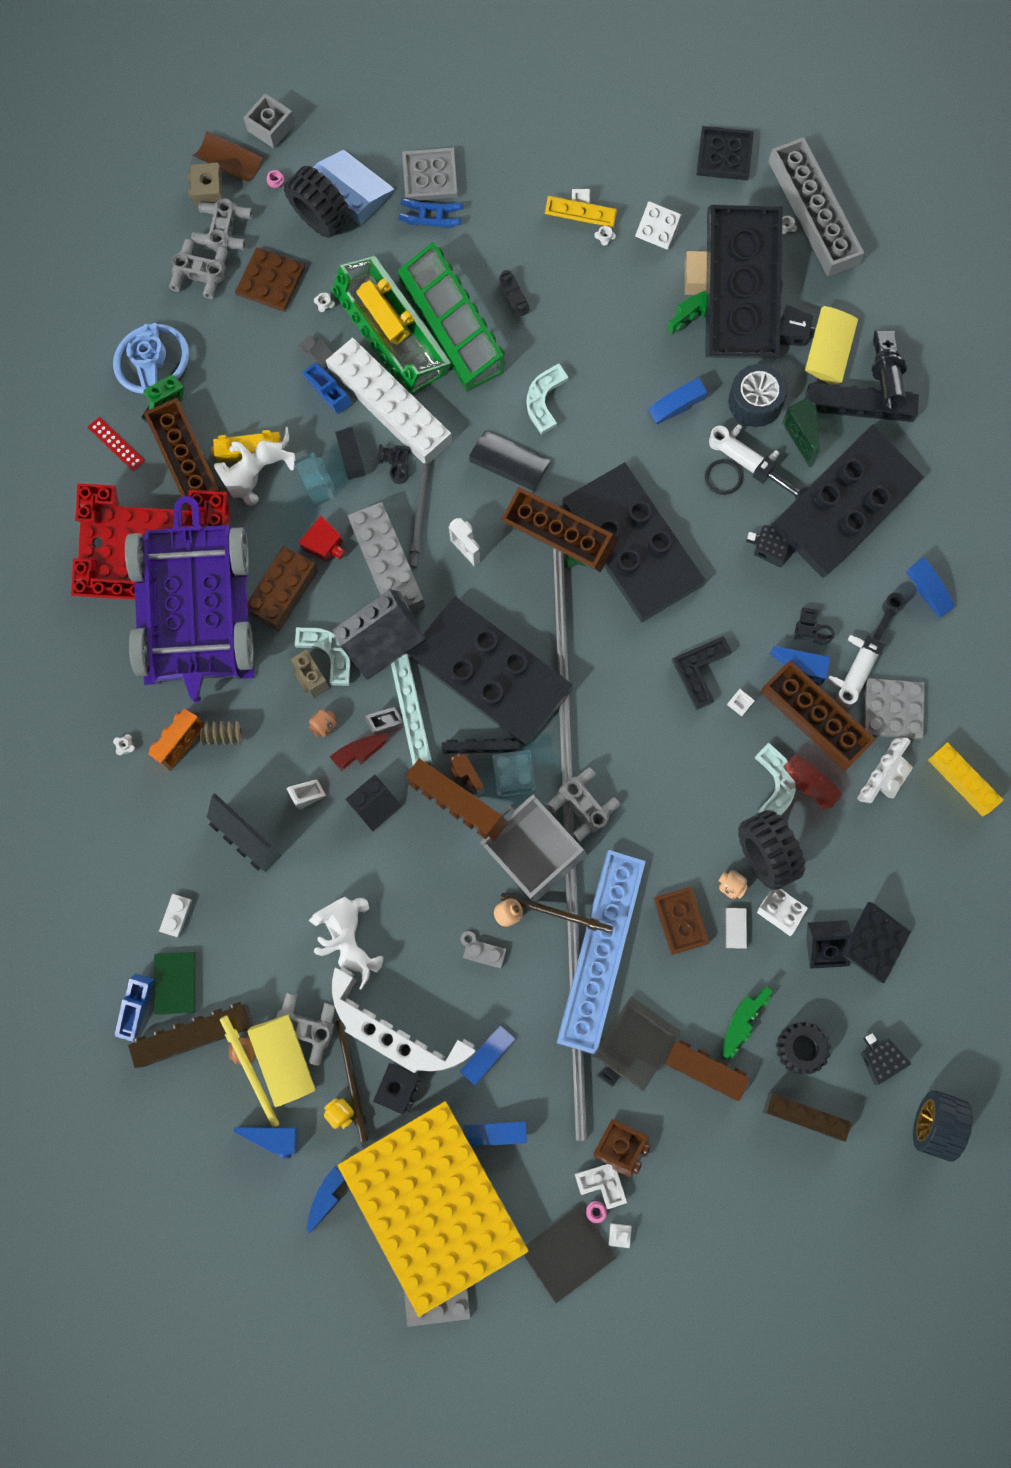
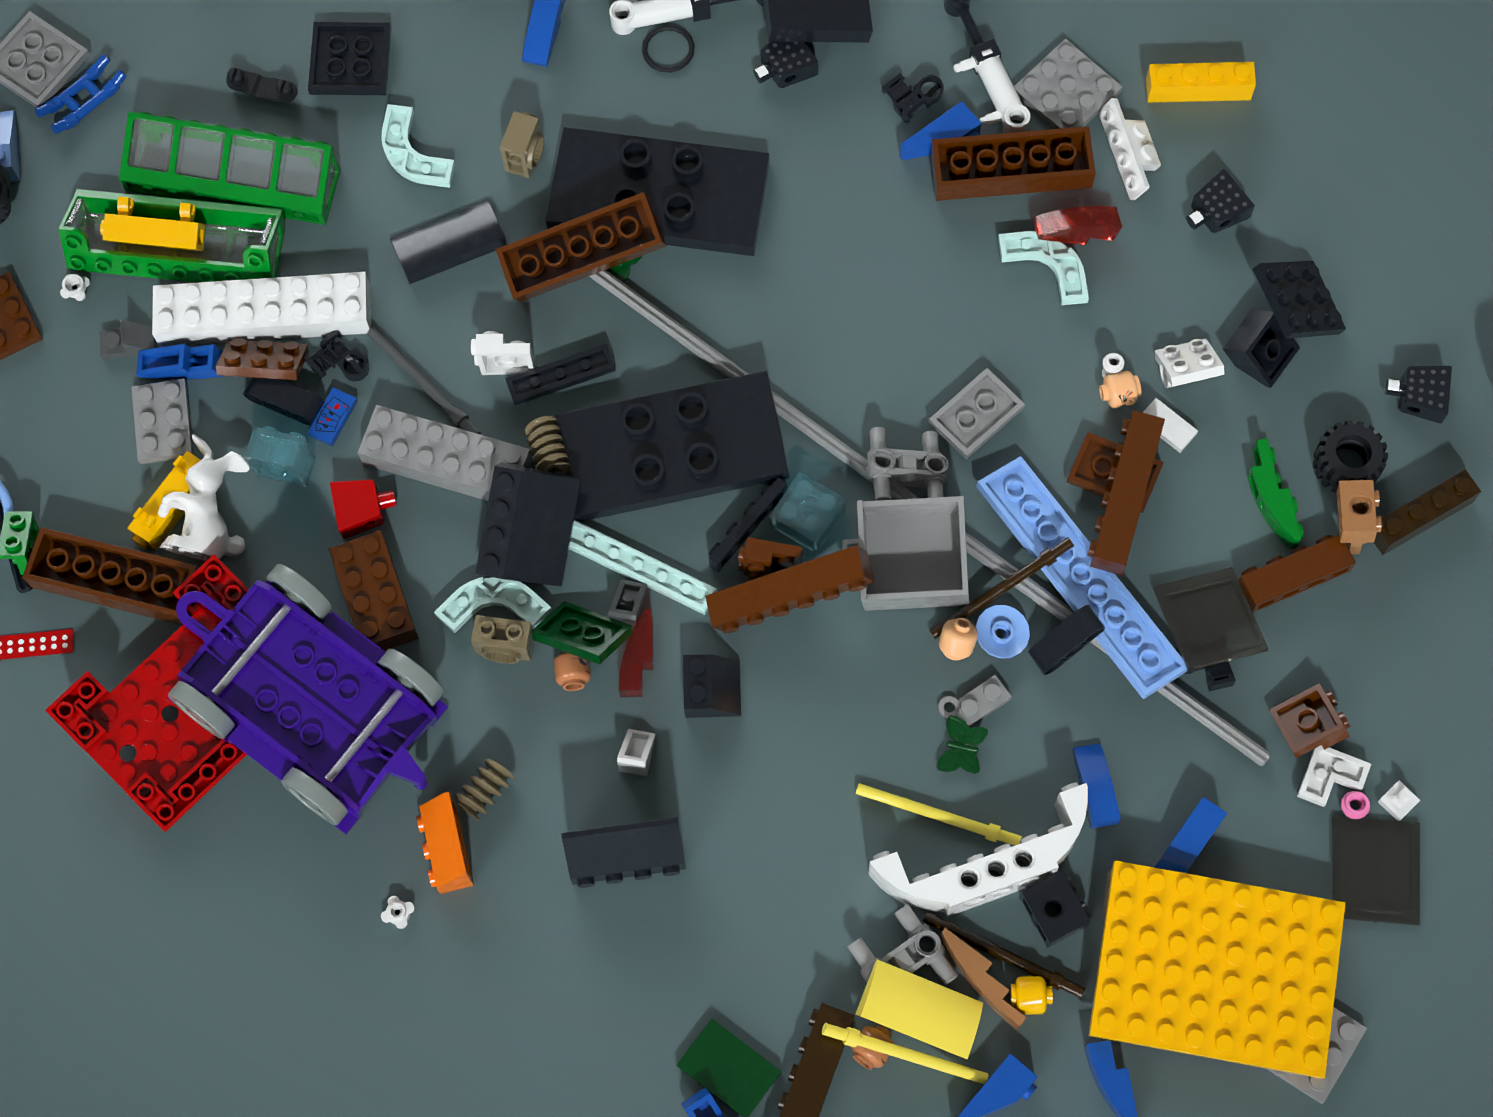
camera: 50 degrees left, 5 degrees down
white plate [159,894,192,938] -> none
white animal [308,897,383,990] -> none
black plate [672,636,732,710] -> none
white plate [727,689,755,716] -> none
black tyre [738,810,806,890] -> none
none -> light grey plate [131,378,194,464]
none -> reddish brown plate [216,338,308,380]
none -> blue tile [307,387,358,447]
none -> black plate [308,22,391,95]
none -> dark tan brick [500,111,545,179]
none -> black plate [505,344,616,406]
none -> dark tan piece [525,416,571,475]
none -> dark green plate [531,601,633,664]
none -> light yellow bar [856,783,1022,846]
none -> light grey plate [928,368,1025,459]
none -> dark green piece [936,715,988,774]
none -> medium nougat slope [940,928,1026,1031]
none -> light blue dish [975,605,1030,658]
none -> black beam [1028,605,1106,675]
none -> reddish brown brick [1087,410,1165,576]
none -> white pin [1102,353,1124,378]
none -> black torso [1186,169,1255,233]
none -> medium nougat brick [1337,480,1381,554]

